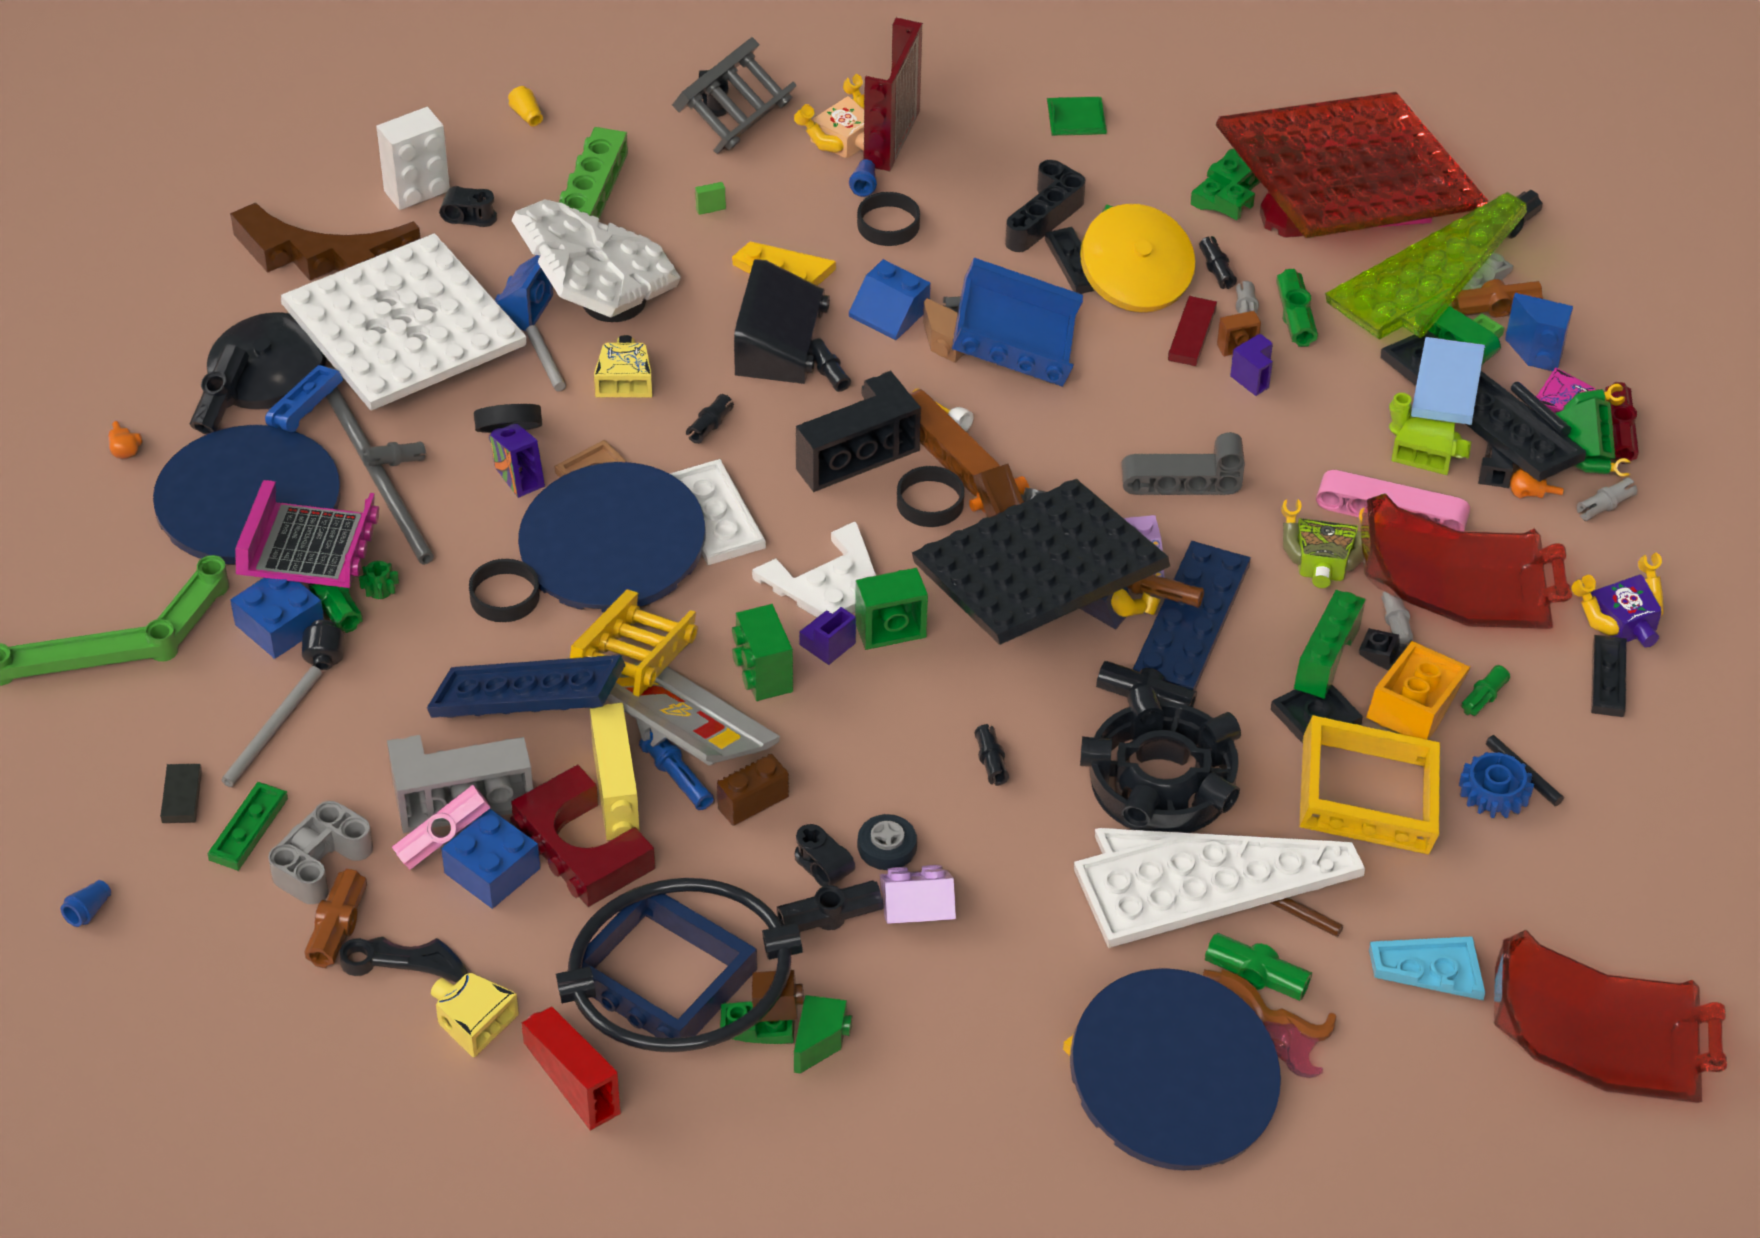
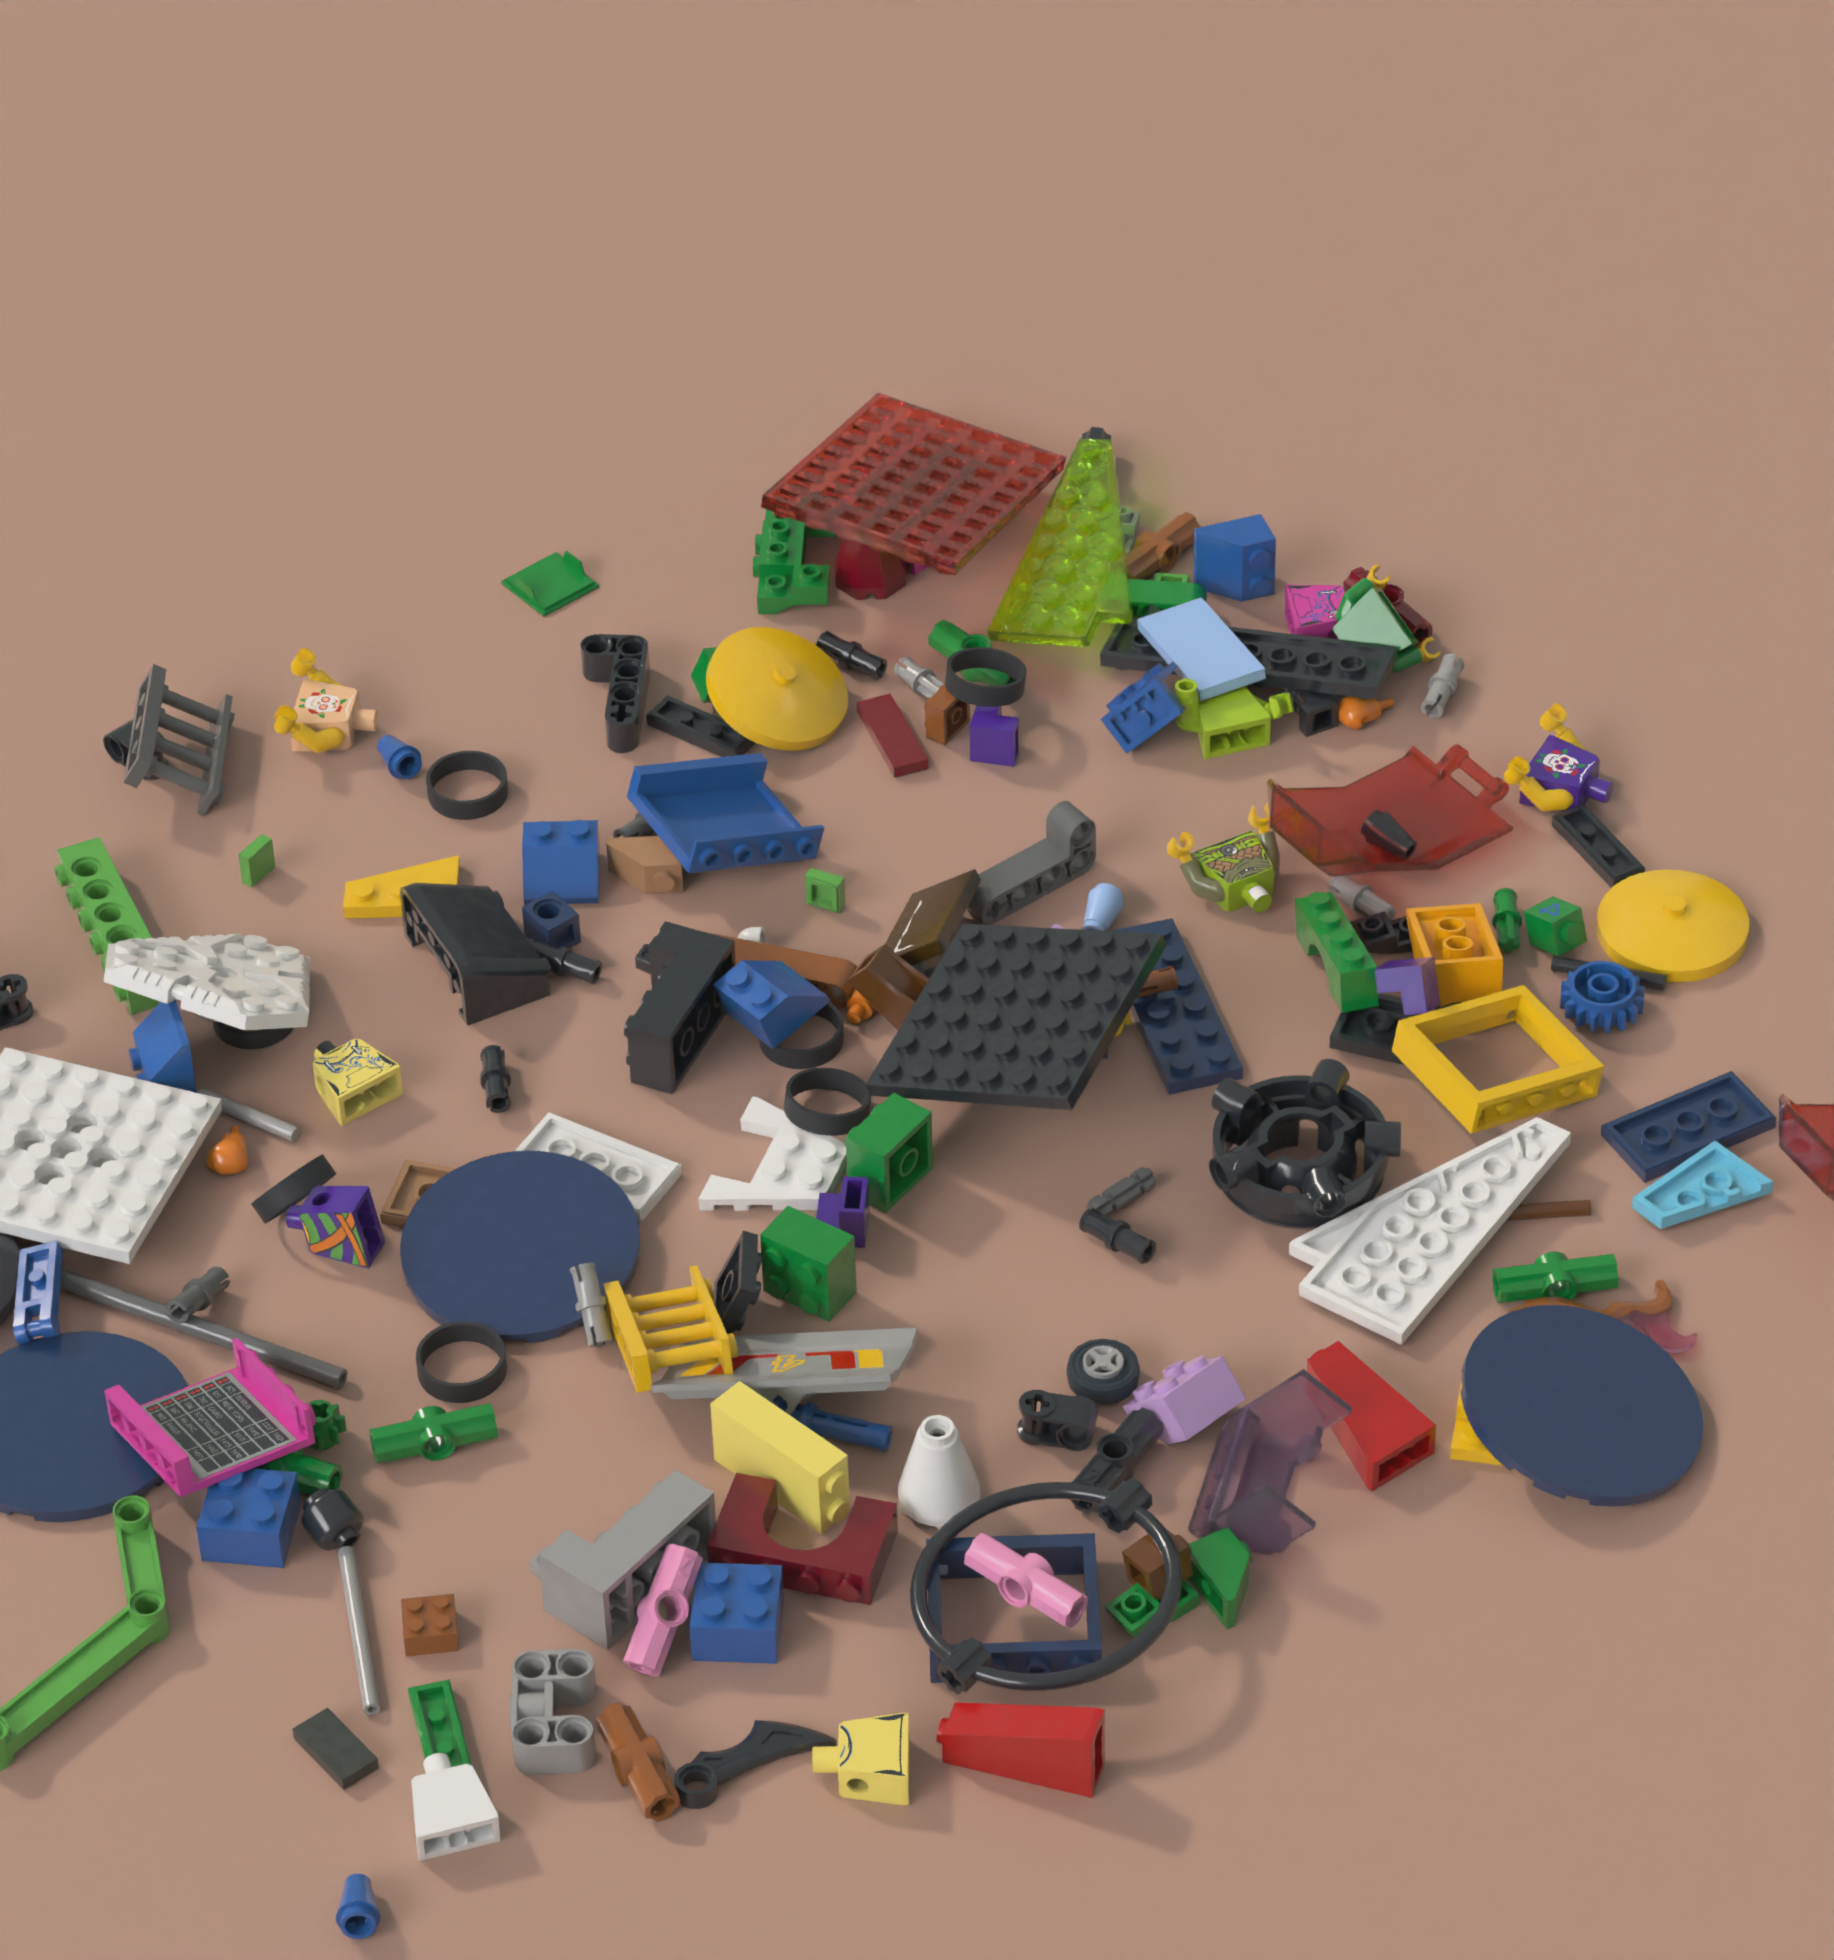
camera: 35 degrees left, 5 degrees down
dark blue plate [427,655,625,718] -> none
reddish brown brick [717,754,789,826] -> none
dark red panel [863,17,922,172] -> none
black piece [1096,661,1197,707] -> none
bright pink beam [1316,470,1470,539] -> none
black bar [1511,382,1571,436] -> none
none -> orange piece [206,1125,249,1175]
none -> green piece [369,1403,498,1464]
none -> dark orange piece [401,1594,459,1656]
none -> white torso [411,1753,500,1861]
none -> dark blue brick [522,891,581,948]
none -> light grey pin [570,1262,614,1348]
none -> blue slope [713,960,830,1049]
none -> black plate [713,1230,762,1334]
none -> black tyre [784,1068,871,1136]
none -> bright green tile [805,868,846,913]
none -> dark brown tile [885,869,981,966]
none -> white cone [898,1415,981,1529]
none -> black tyre [945,647,1027,707]
none -> bright pink piece [964,1533,1088,1628]
none -> light blue cone [1082,883,1124,931]
none -> dark grey axle [1087,1167,1156,1216]
none -> blue bracket [1100,662,1185,754]
none -> clear purple windscreen [1188,1369,1352,1555]
none -> red slope [1306,1341,1436,1492]
none -> black cone [1360,809,1417,860]
none -> piece [1375,957,1440,1015]
none -> green brick [1523,896,1587,957]
none -> yellow dish [1596,869,1749,983]
none -> dark blue tile [1601,1071,1777,1183]

